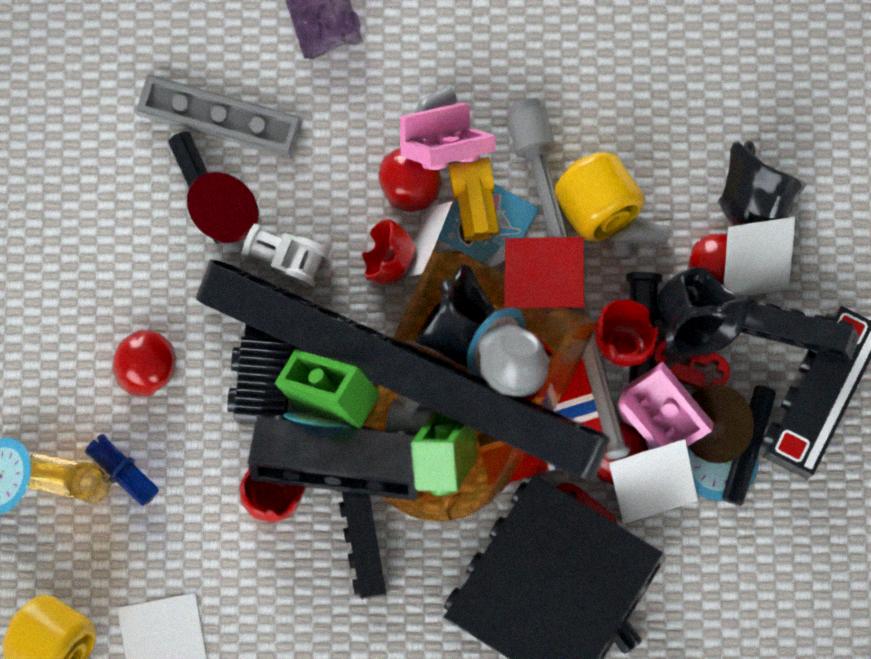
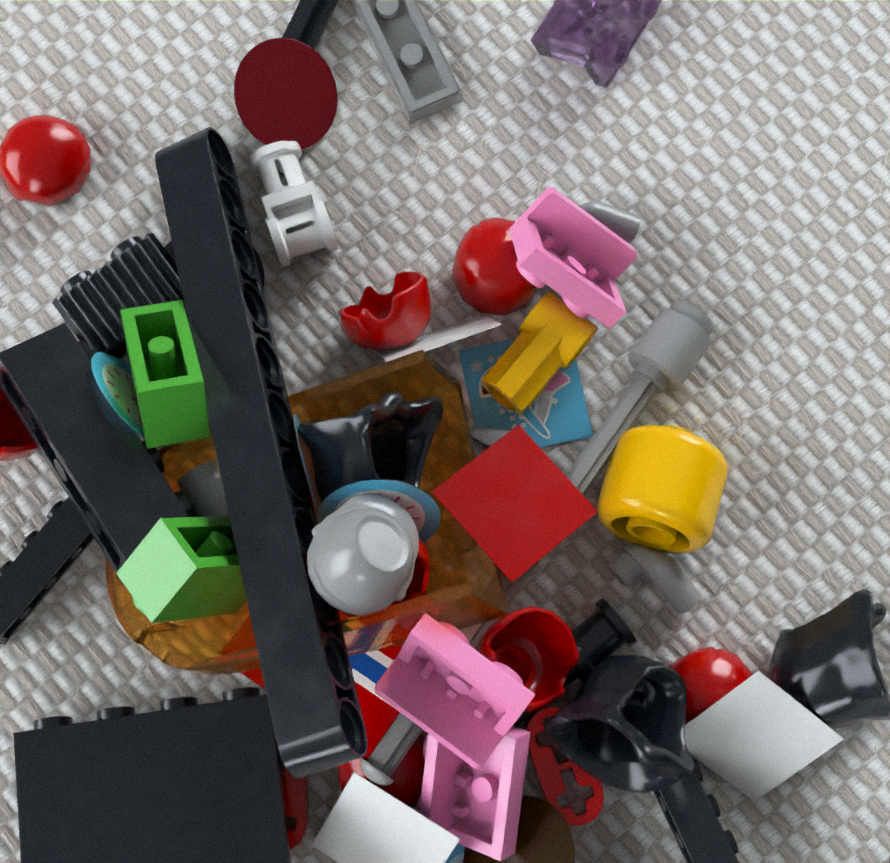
camera: 45 degrees right, 0 degrees up
none -> bright pink bracket [374,613,535,769]

